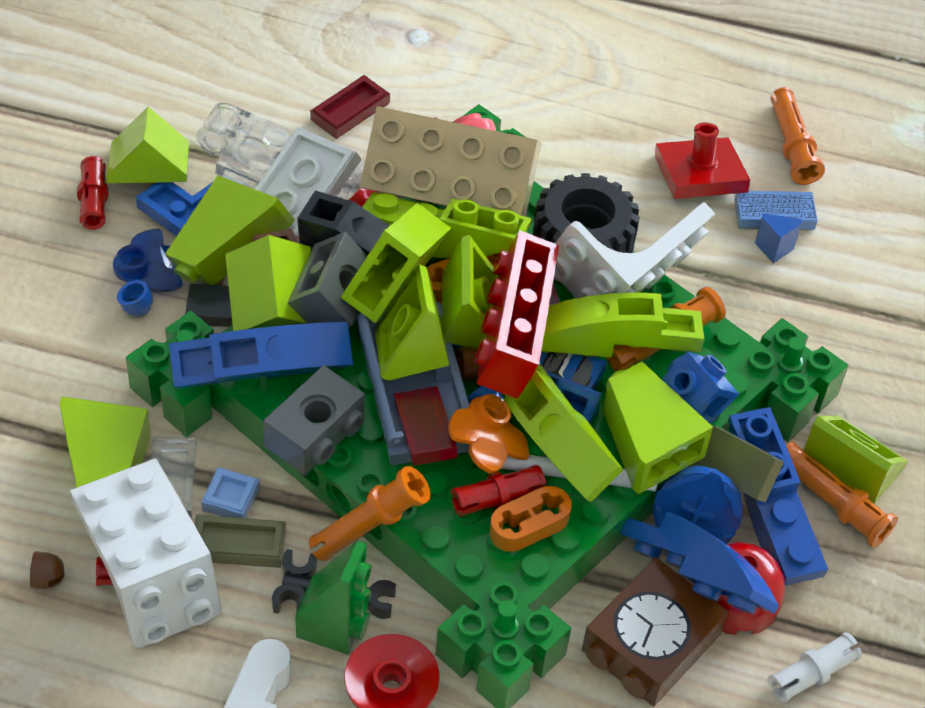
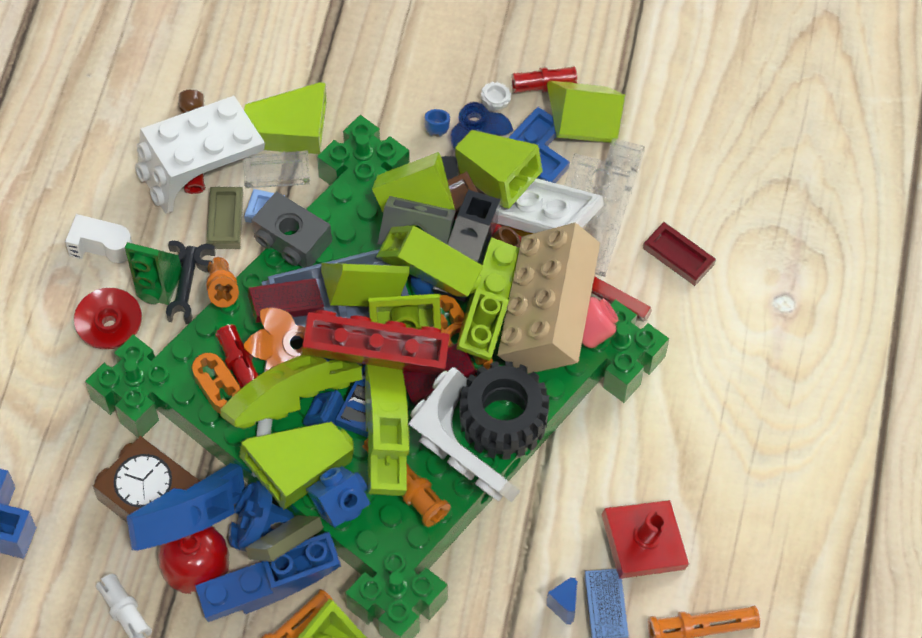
camera: 90 degrees right, 10 degrees up
blue slope [169,322,354,389] -> none
none -> white piece [481,82,511,111]

